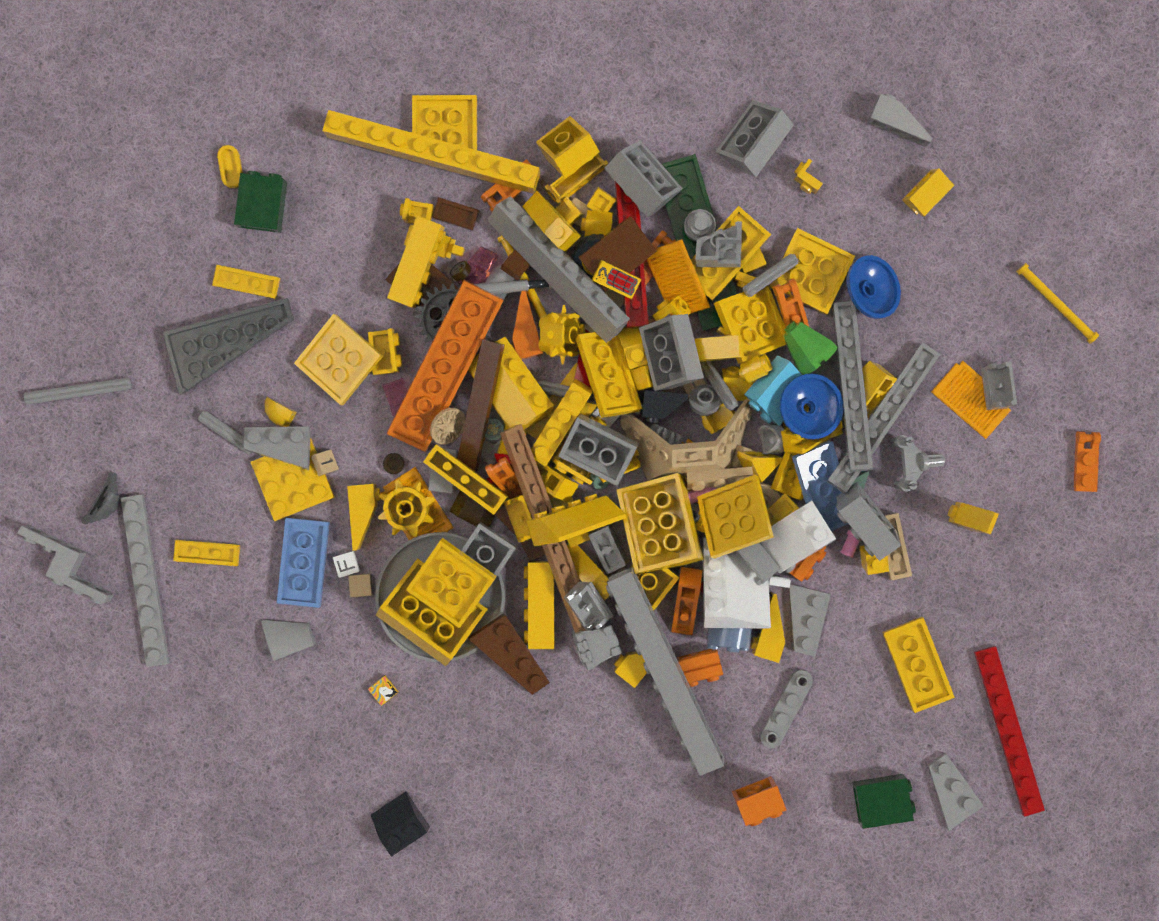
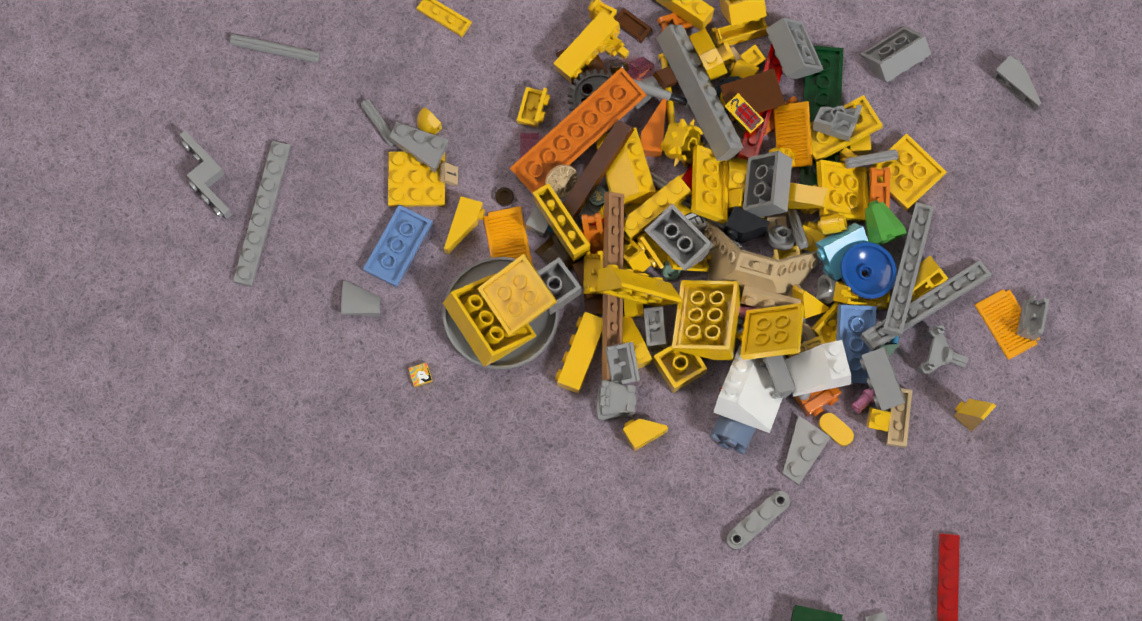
camera: 20 degrees right, 15 degrees down
dark grey piece [81,472,119,524] -> none
dark grey wing [163,298,294,395] -> none
yellow tile [173,540,240,566] -> none
yellow plate [294,314,383,405] -> none
white tile [333,551,360,578] -> none
tan tile [349,574,372,597] -> none
black slope [371,791,430,857] -> none
yellow brick [378,480,435,537] -> none
reddish brown wing [468,613,550,695] -> none
light grey brick [606,567,724,776] -> none
orange slope [671,567,703,635] -> none
orange brick [676,649,723,687] -> none
light grey plate [684,209,716,242] -> none
orange brick [732,776,786,826] -> none
yellow slope [750,592,785,663] -> none
white tile [768,575,791,588] -> none
yellow bracket [794,159,823,194] -> none
blue dish [847,255,901,319] -> none
yellow plate [882,617,955,713] -> none
yellow hinge [902,168,955,217] -> none
yellow bar [1016,263,1099,344] -> none
orange plate [1074,431,1101,492] -> none
none -> yellow tile [819,413,854,446]

